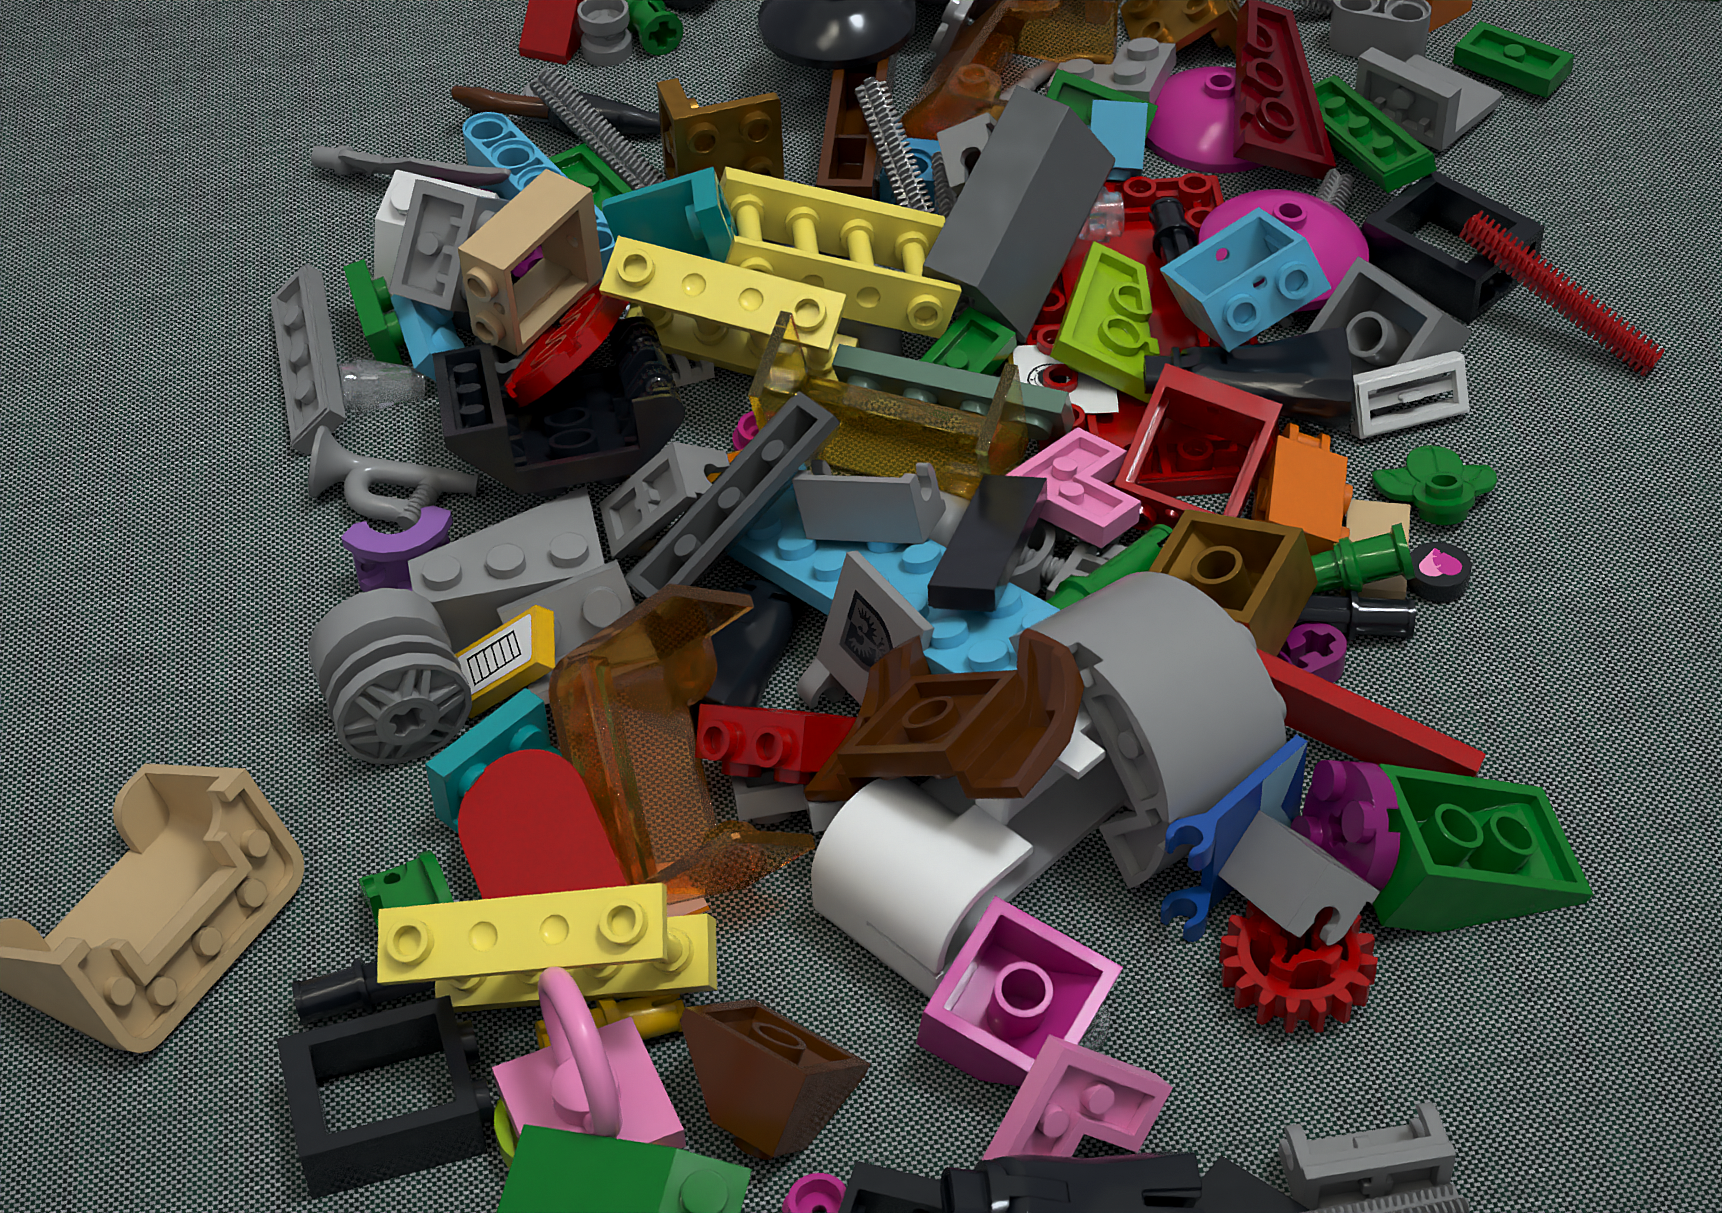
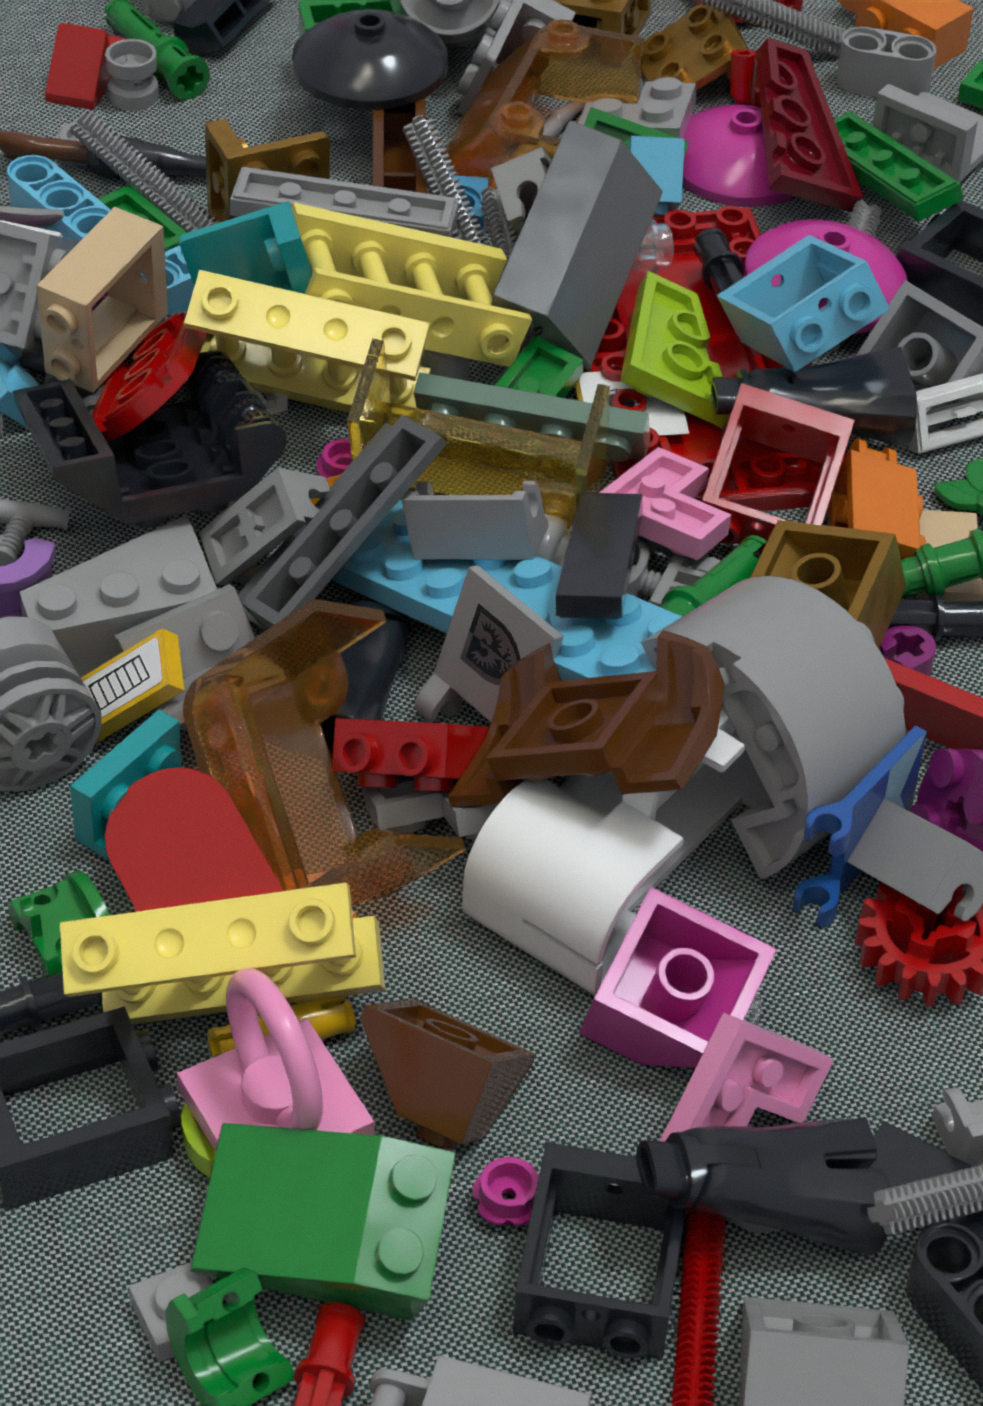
camera: 10 degrees left, 0 degrees up
none -> light grey tile [230,167,459,237]
none -> red arm [730,49,761,107]

